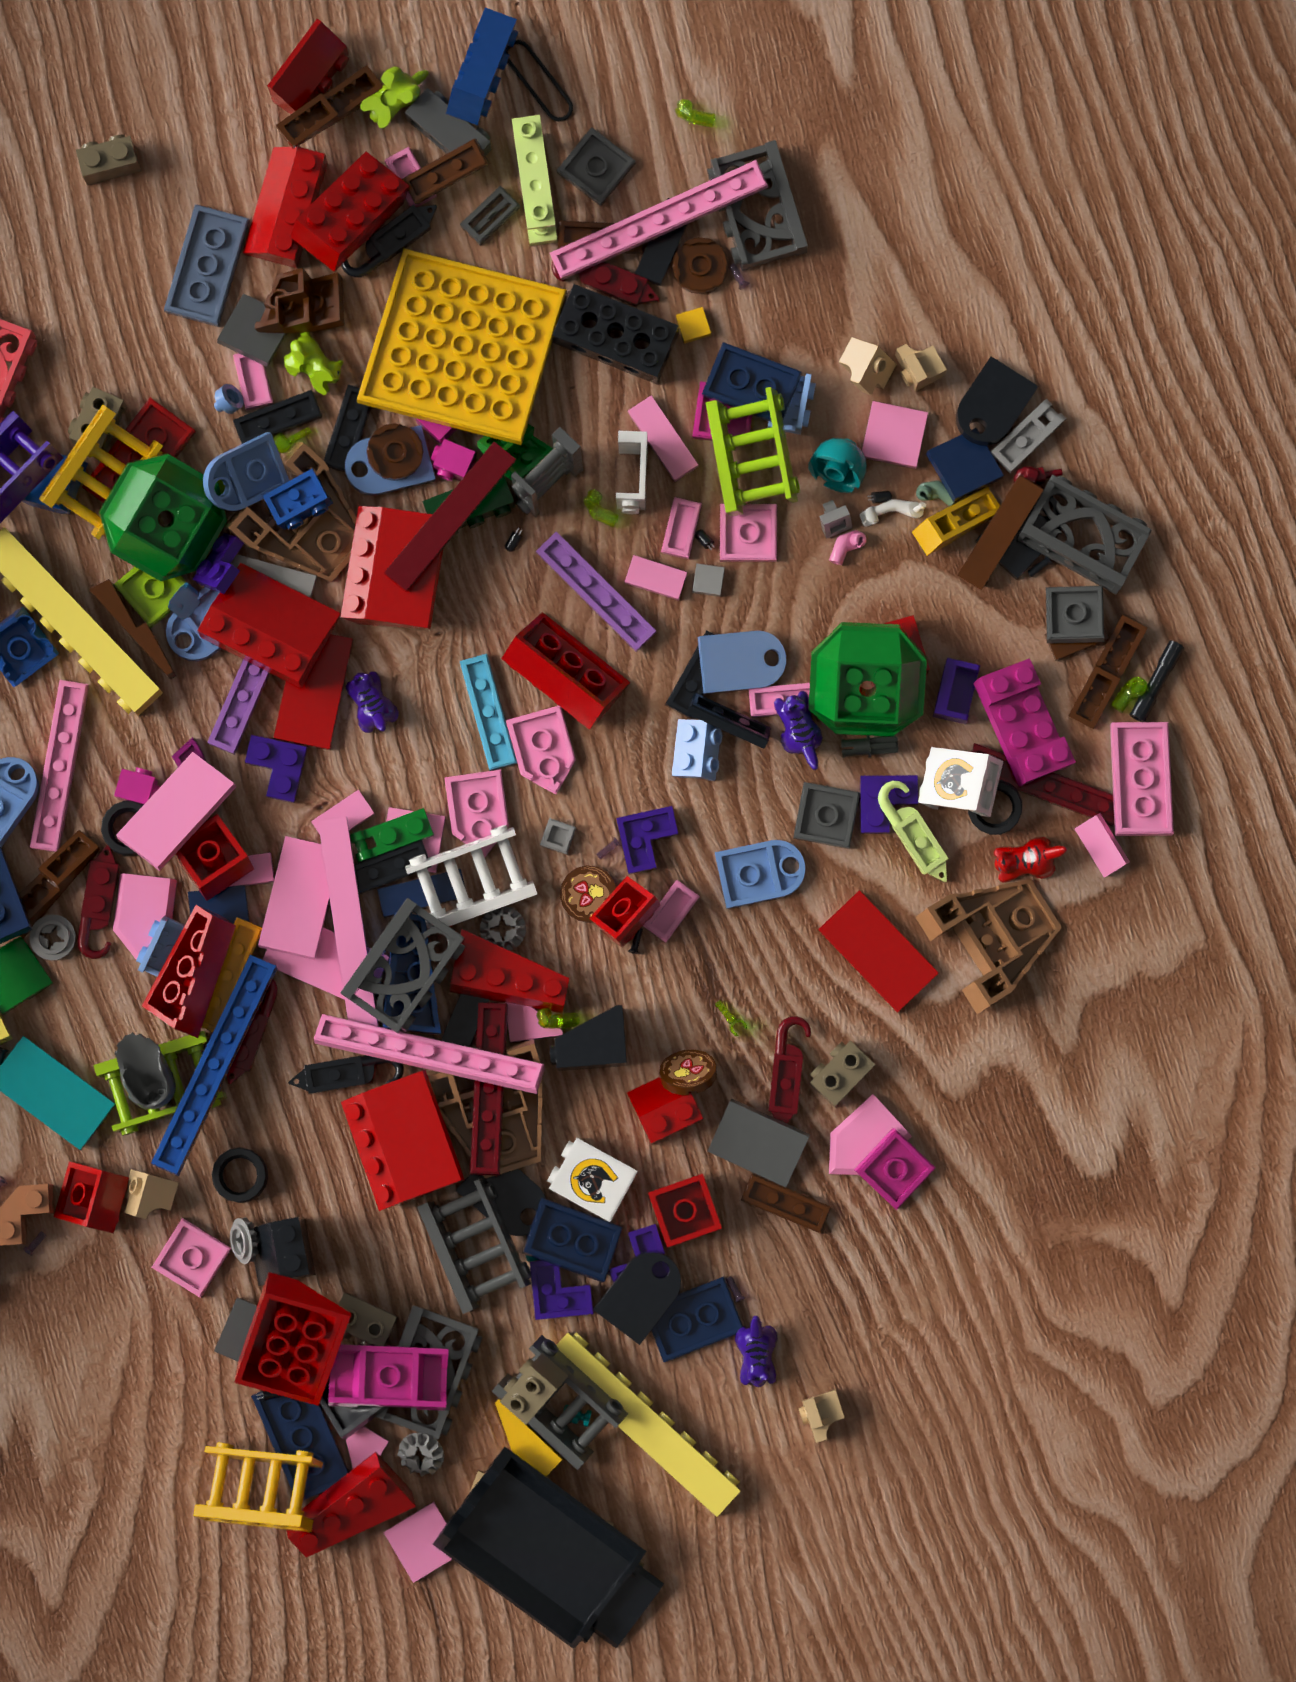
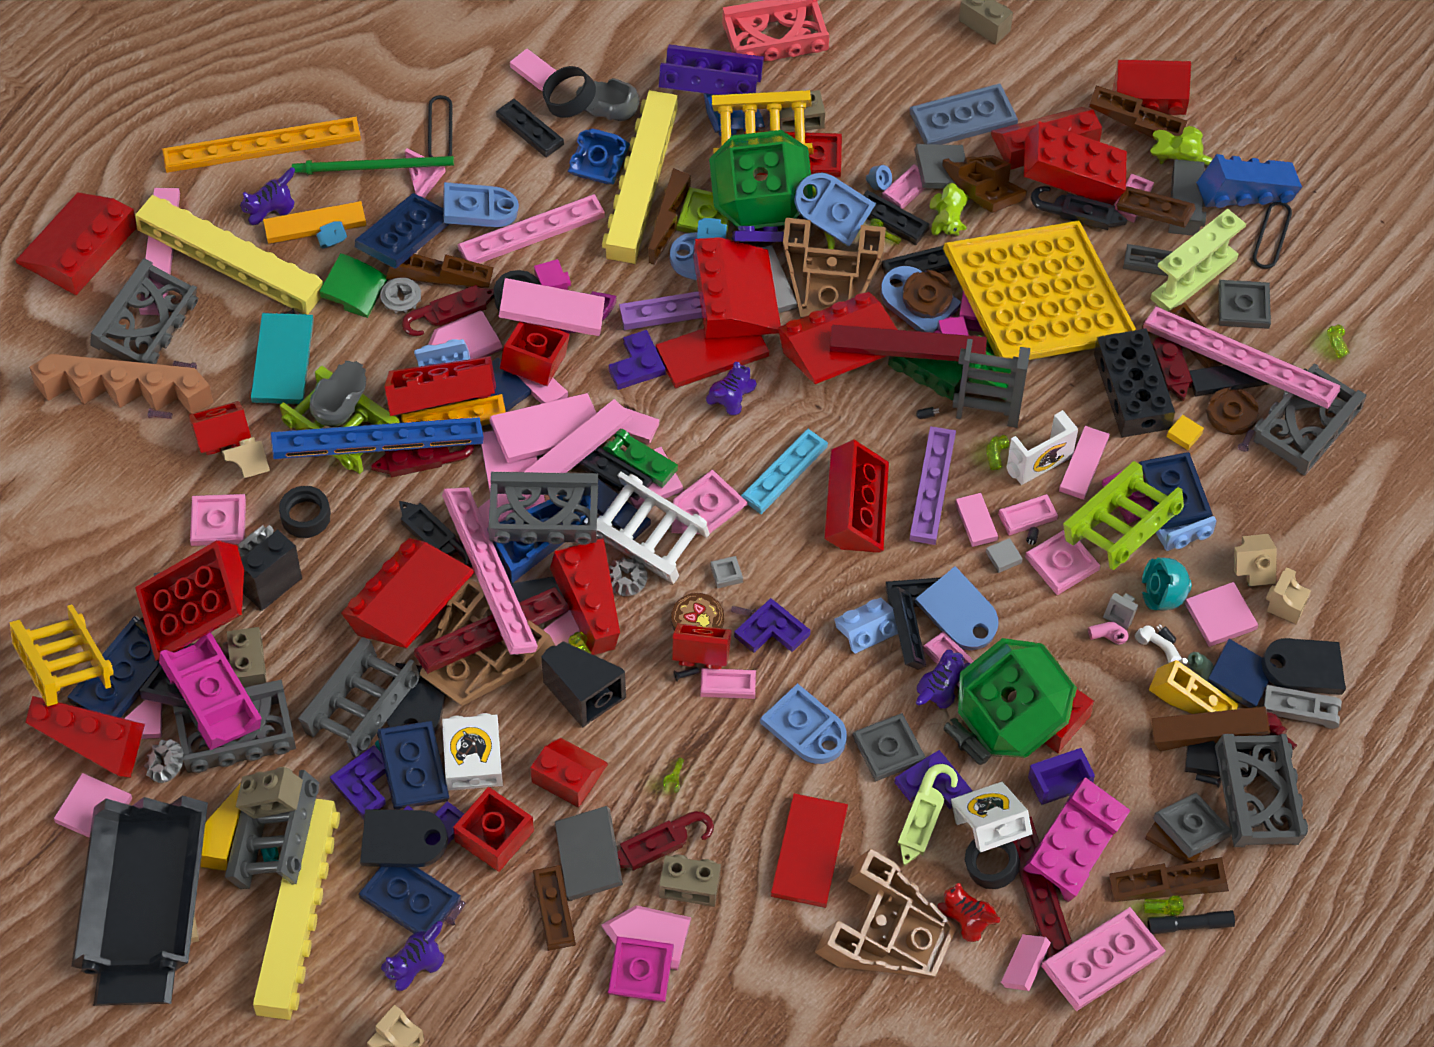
camera: 50 degrees right, 25 degrees down
blue bracket [263,468,333,530] -> none
bright pink tile [506,706,576,795] -> none
tile [659,1049,717,1095] -> none

